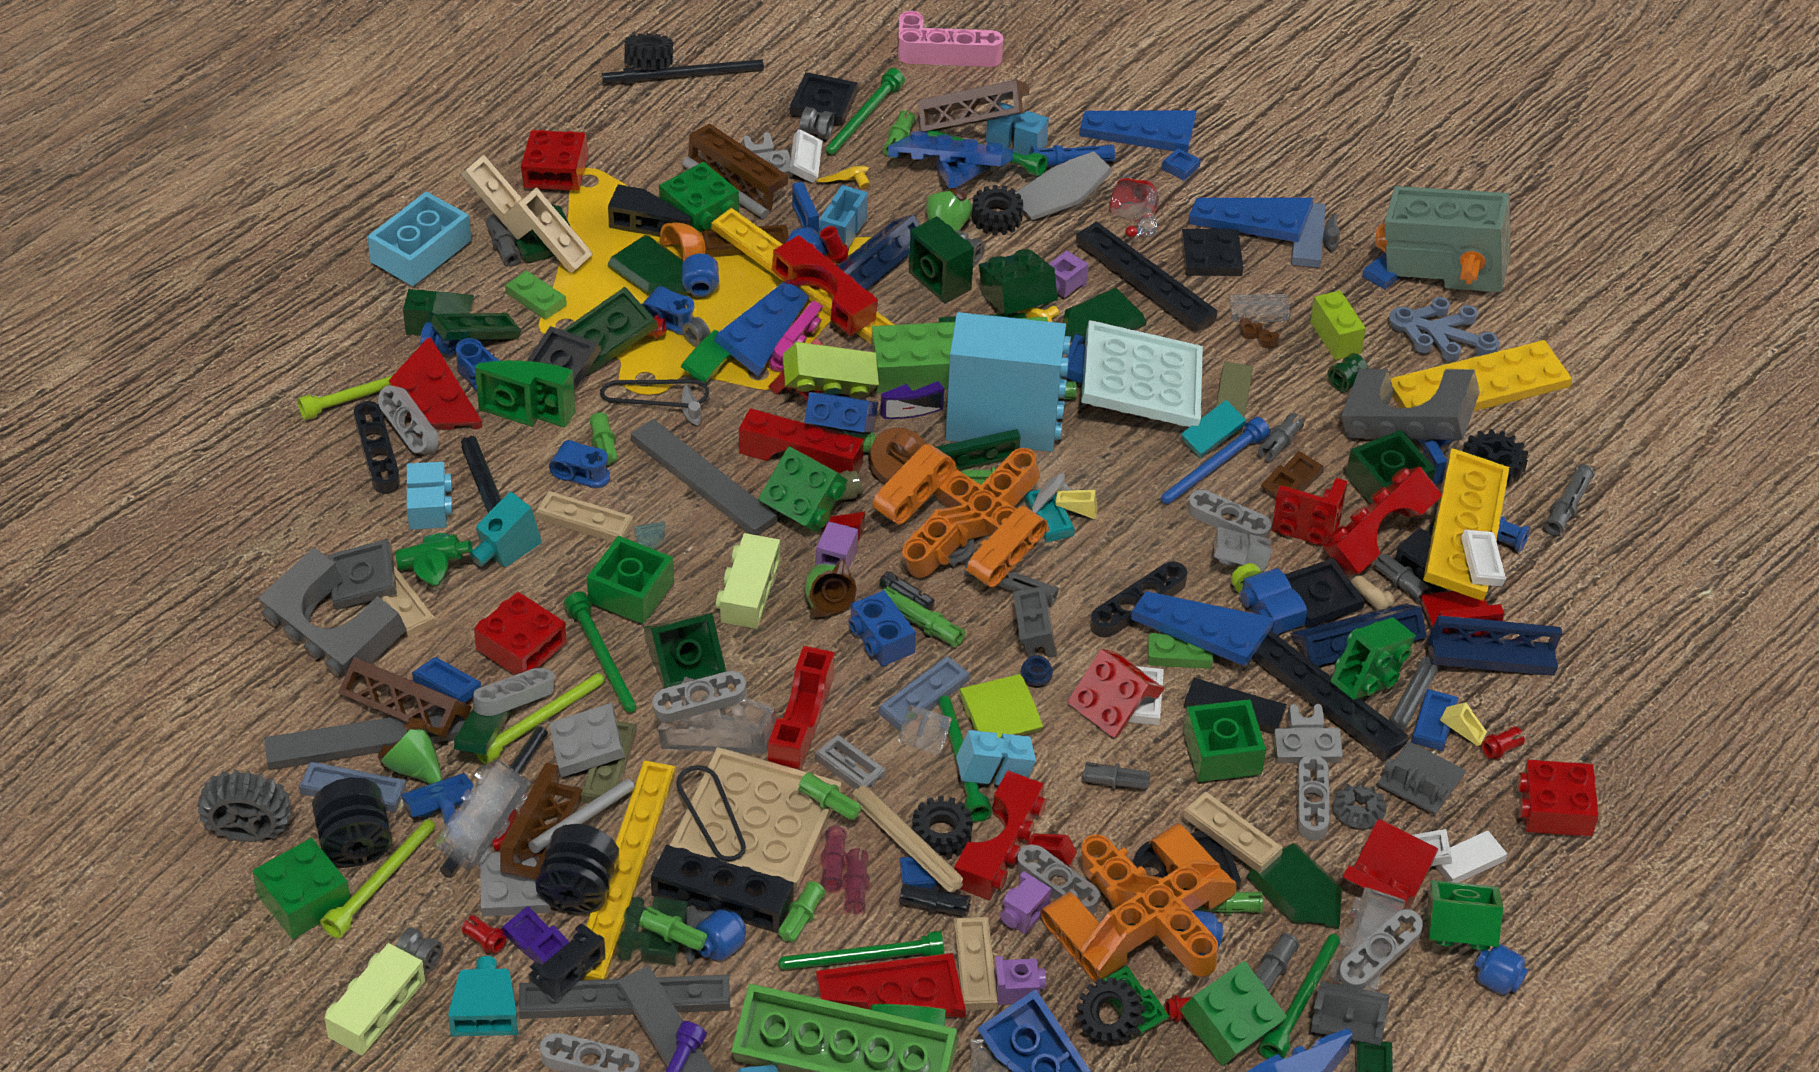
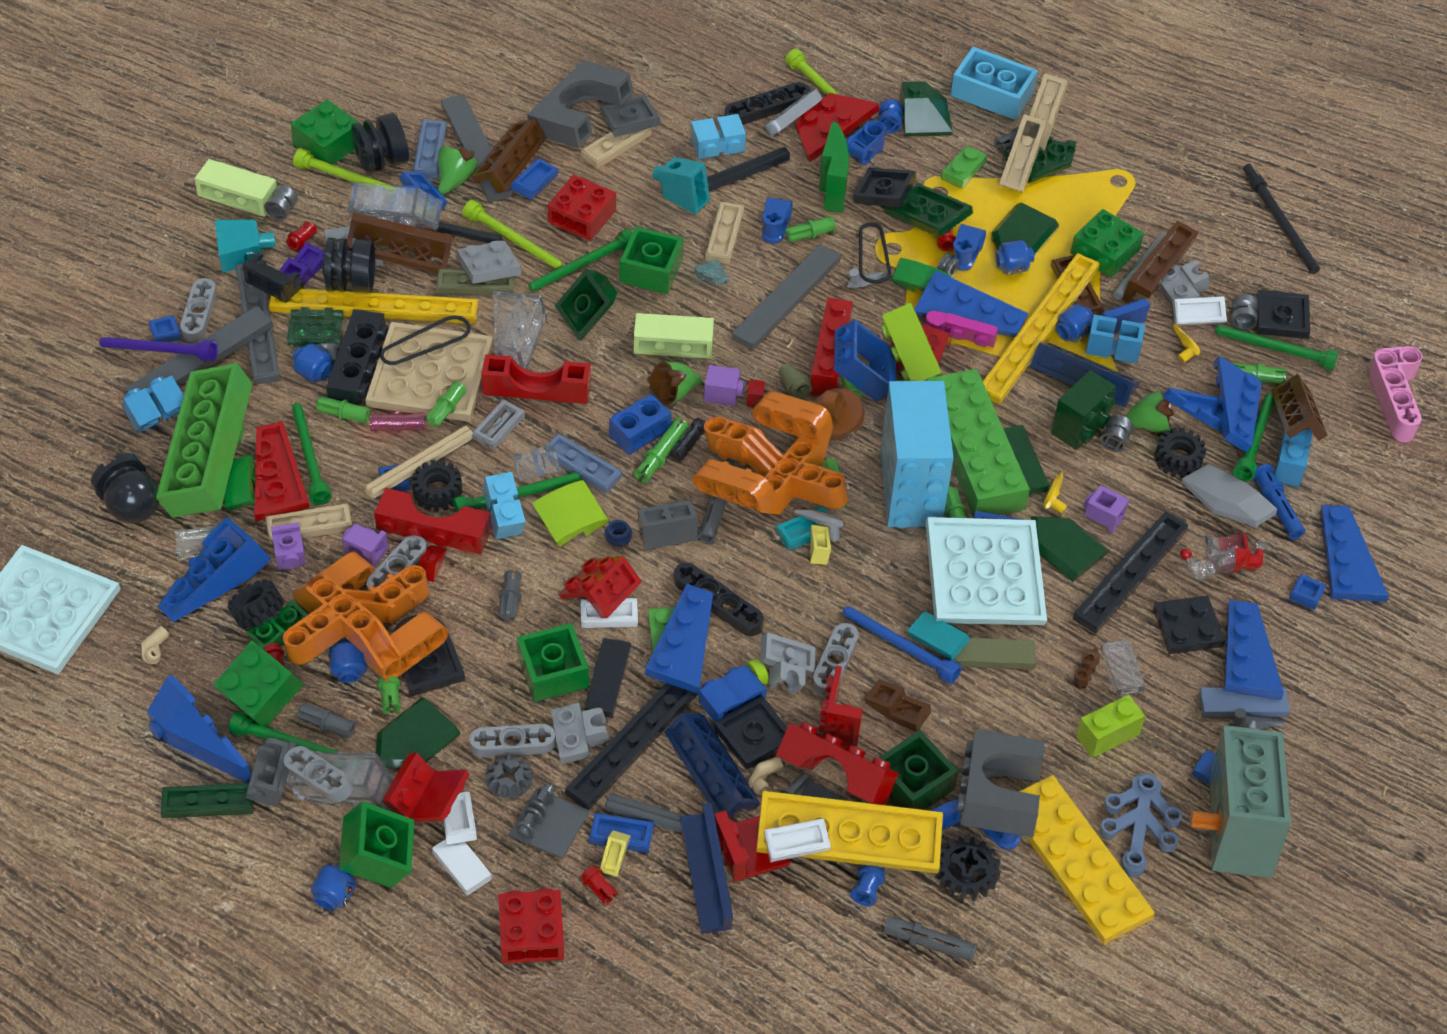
camera: 80 degrees right, 5 degrees up
dark grey gear [198,769,291,843] -> none
green plant [396,533,473,586] -> none
dark green tile [431,313,521,340] -> none
dark green tile [454,709,512,755] -> none
light grey beam [473,668,555,716] -> none
red brick [521,130,589,190] -> none
light grey bar [529,779,634,853] -> none
black slope [608,184,692,237] -> none
black tyre [624,33,673,70] -> none
bright green axle [639,907,707,950] -> none
light grey beam [652,671,747,722] -> none
orange helmet [659,222,705,261] -> none
green brick [758,446,848,534] -> none
red arch [771,235,878,336] -> none
red pin [819,226,849,263] -> none
clear pink pin [843,848,870,914] -> none
black pin [900,883,971,917] -> none
dark green tile [936,429,1021,470] -> none
dark green brick [979,249,1058,315] -> none
tan tile [1183,791,1283,873] -> none
dark grey pin [1258,413,1304,461] -> none
dark green wheel [1327,353,1369,392] -> none
green brick [1331,617,1416,700] -> none

